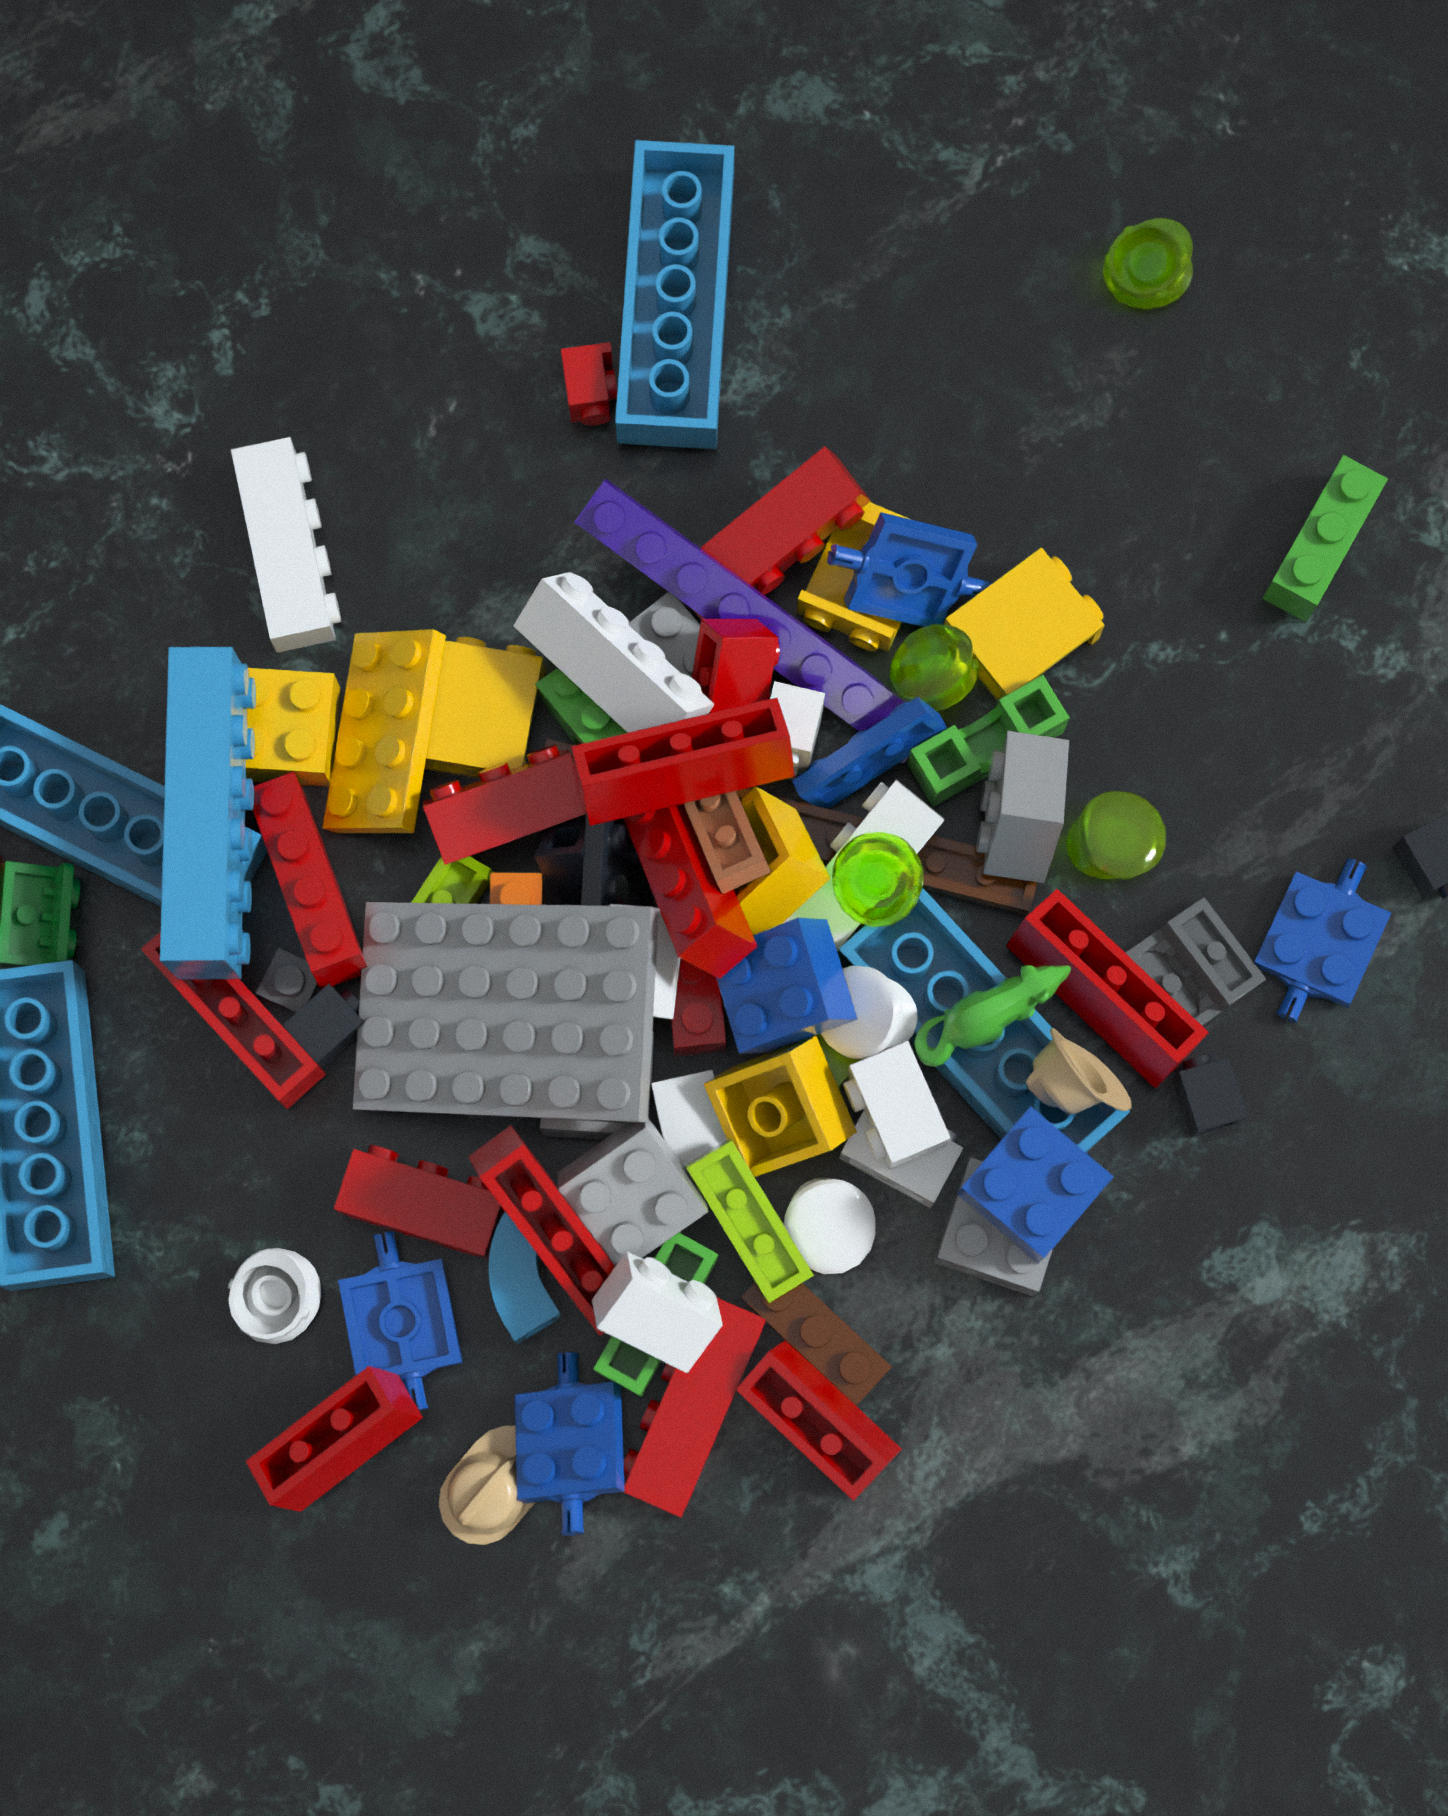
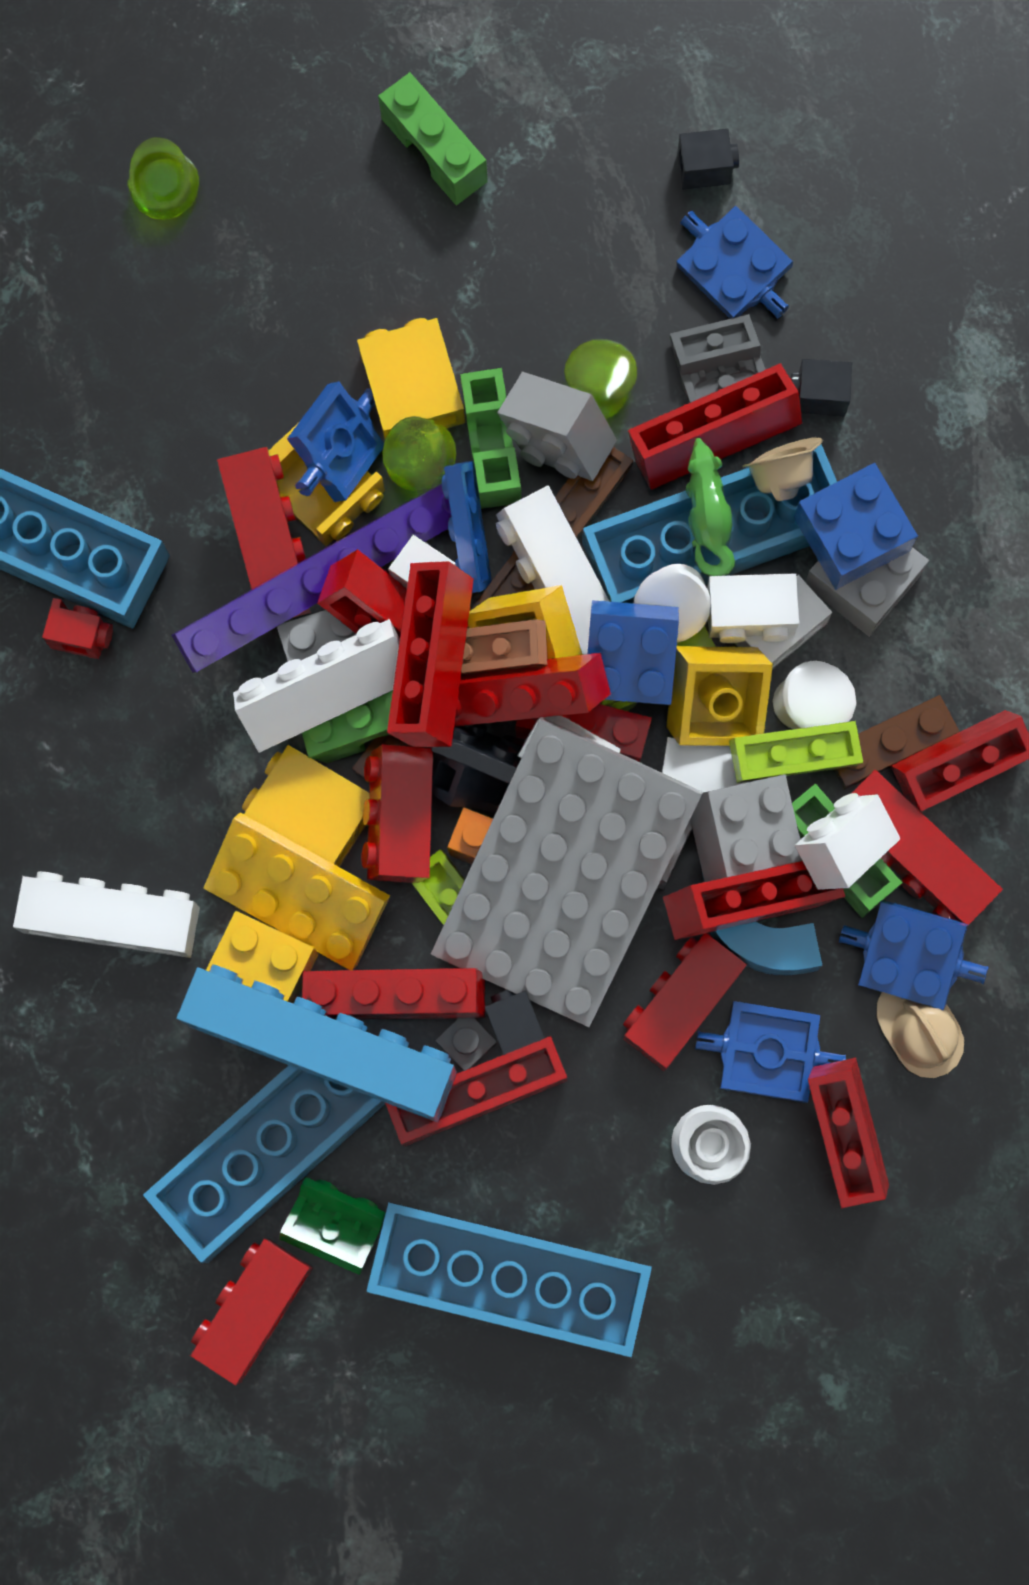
camera: 65 degrees left, 0 degrees up
clear neon green piece [832,832,924,927] -> none

